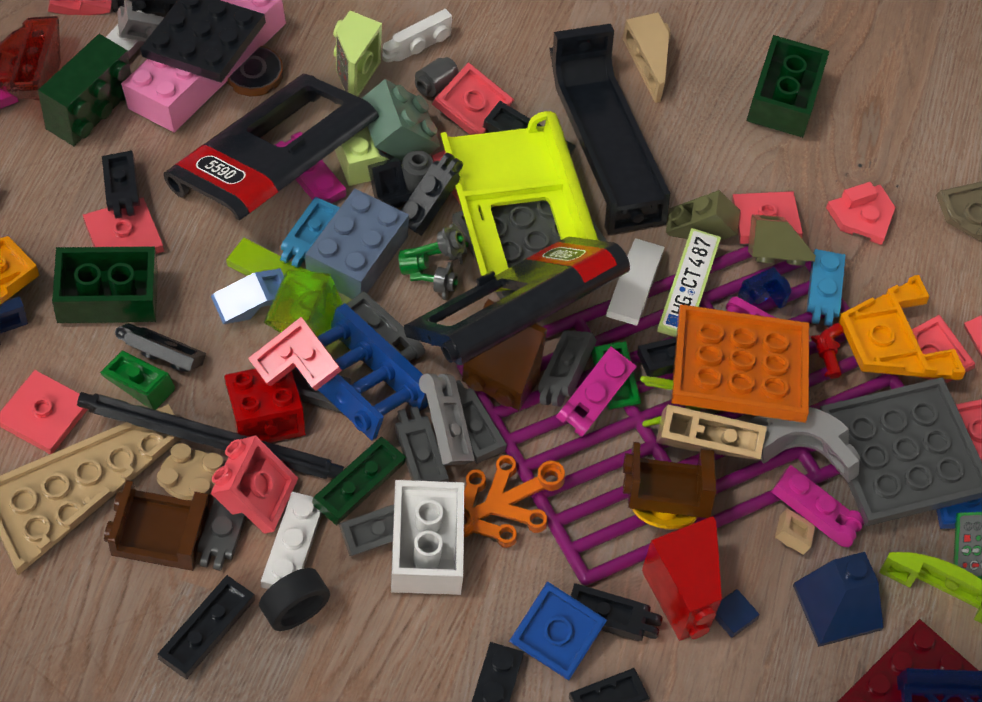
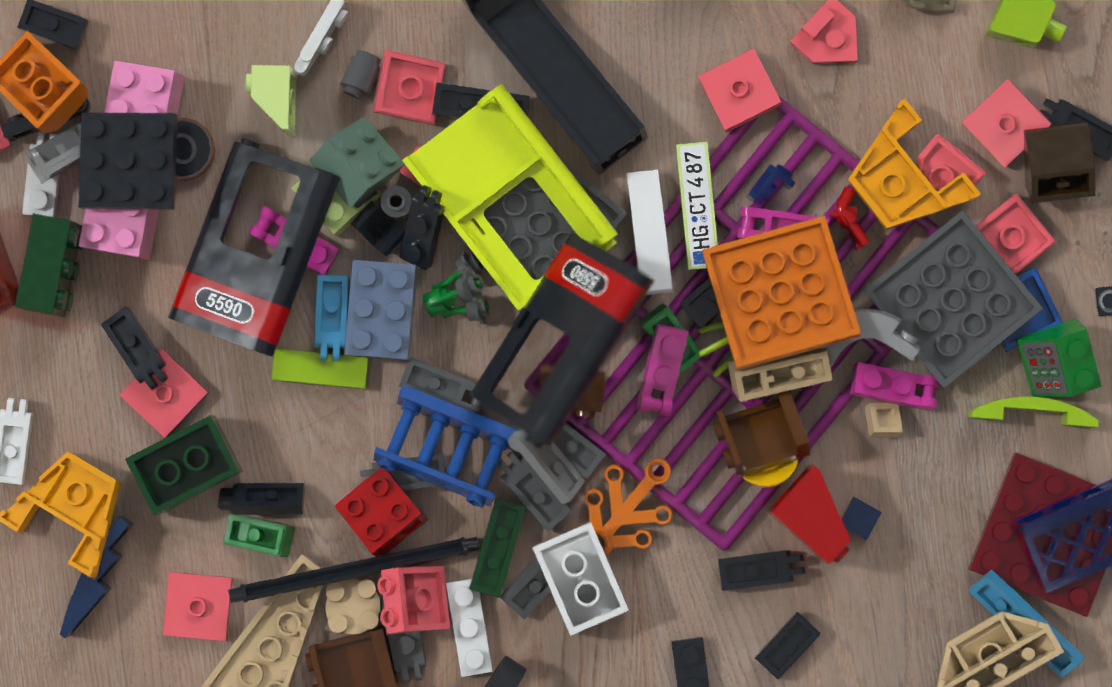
camera: 10 degrees left, 30 degrees up
slope [211,268,293,324] -> none
plate [248,317,342,391] -> none
clear neon green slope [264,269,342,336] -> none
blue plate [509,581,607,681] -> none
dark grey hinge [539,330,597,407] -> none
olive slope [666,190,740,241] -> none
olive slope [748,214,816,265] -> none
dark blue slope [793,552,884,647] -> none
dark azure hinge [806,249,845,327] -> none

